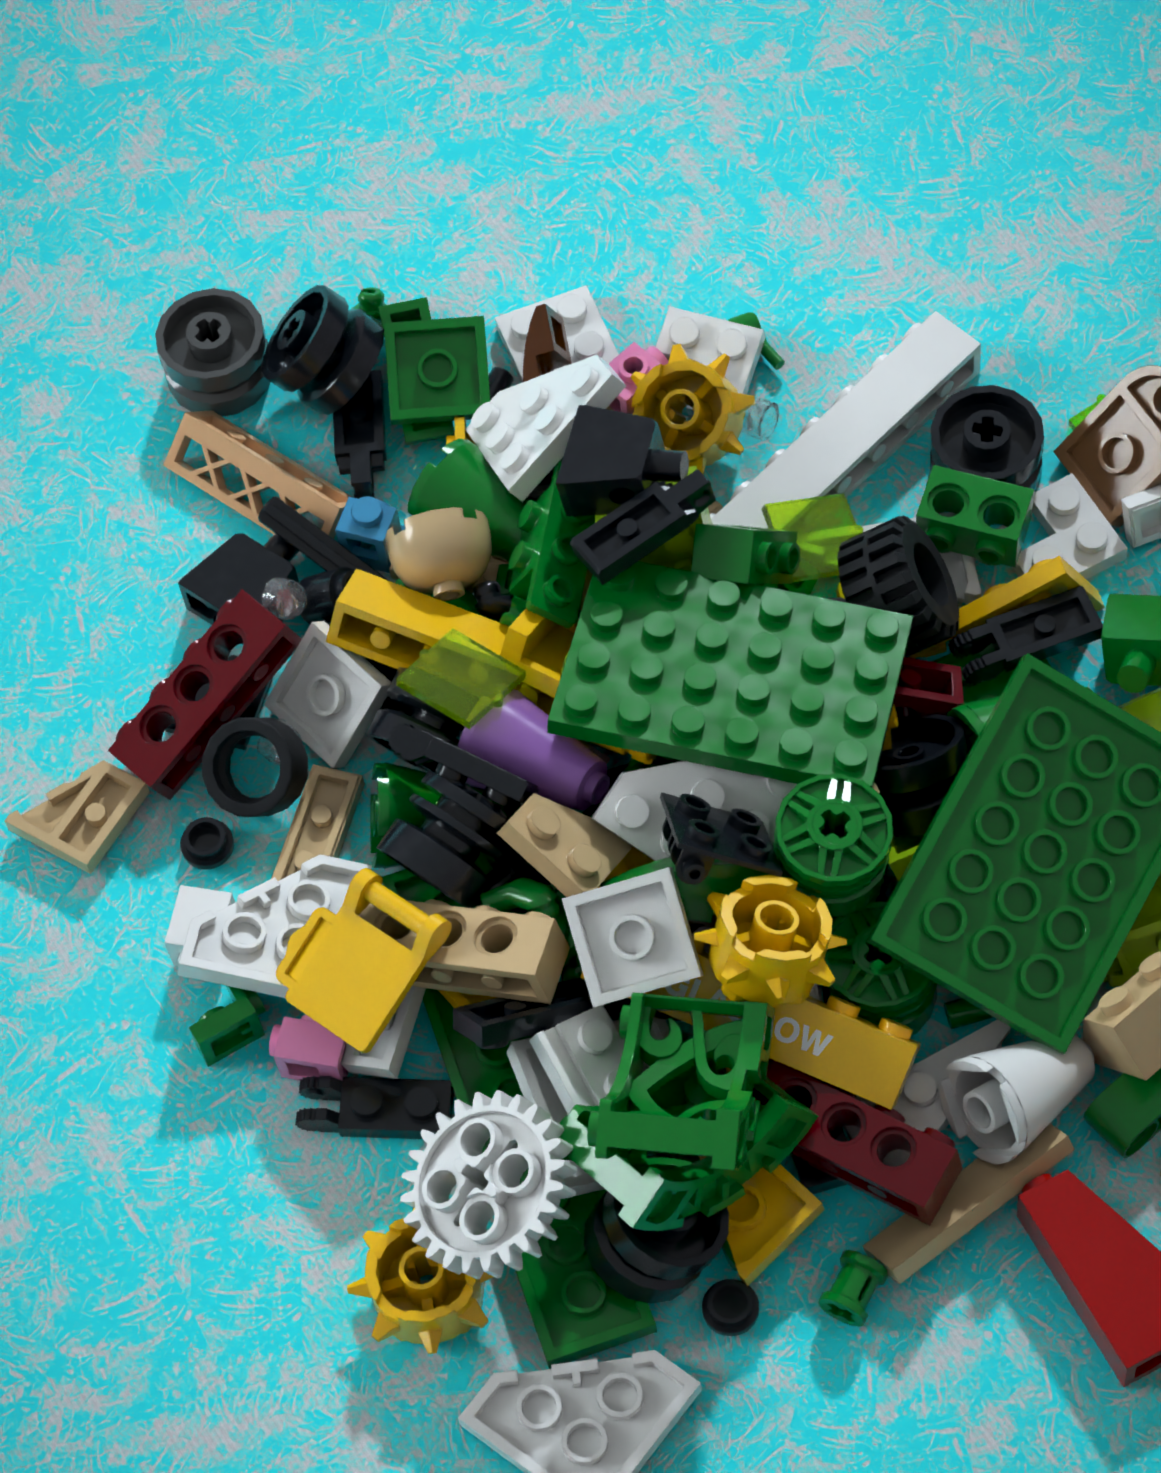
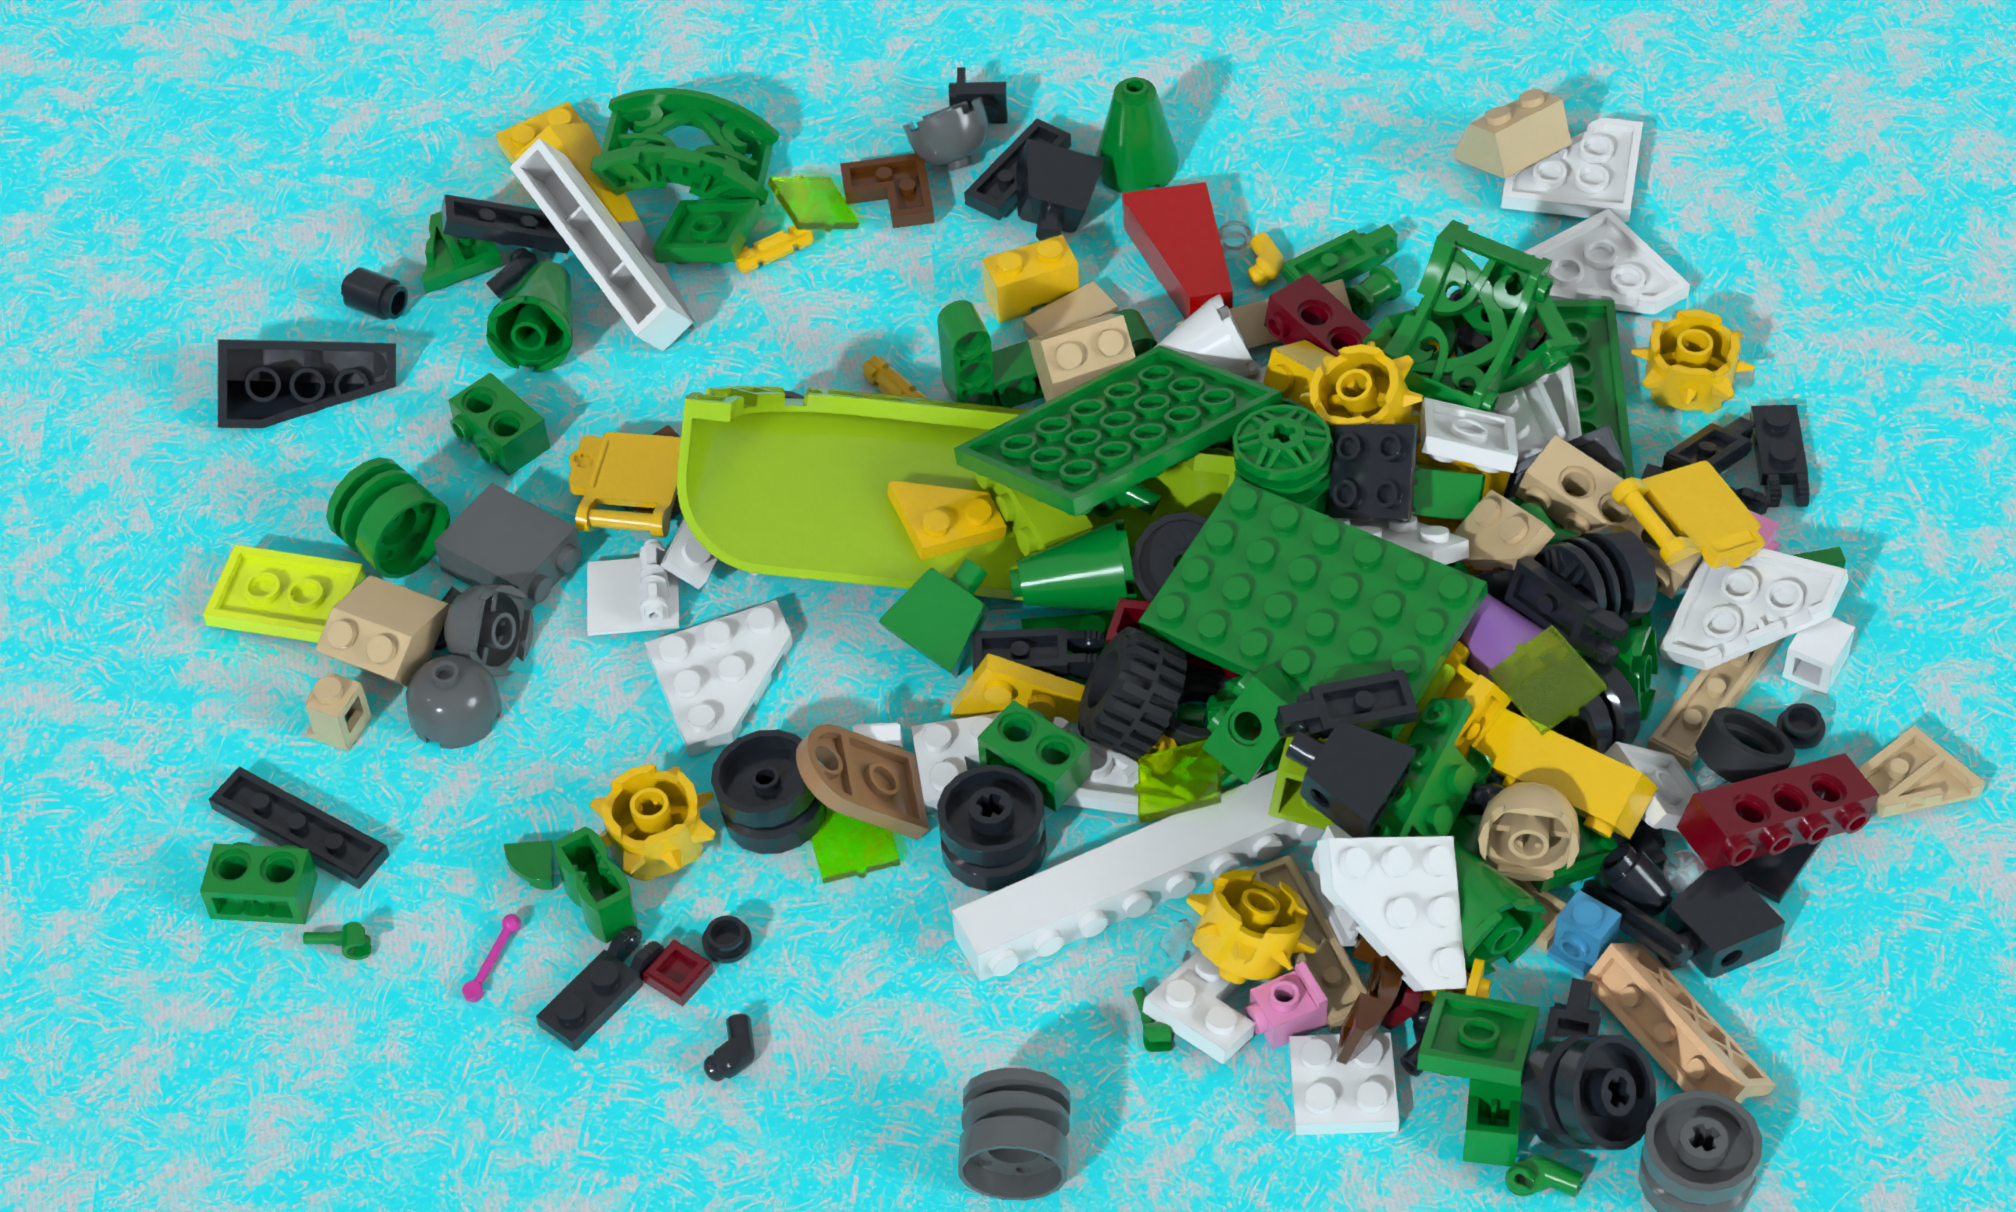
camera: 165 degrees left, 10 degrees down
white gear [400,1090,577,1279] -> none
none -> black arm [704,1014,755,1082]
none -> dark grey wheel [958,1068,1071,1200]
none -> clear hinge [1218,221,1252,259]
none -> yellow arm [1247,232,1285,287]
none -> green hinge [1282,224,1398,284]
none -> black hinge [1662,417,1756,474]
none -> black hinge [1750,405,1810,507]

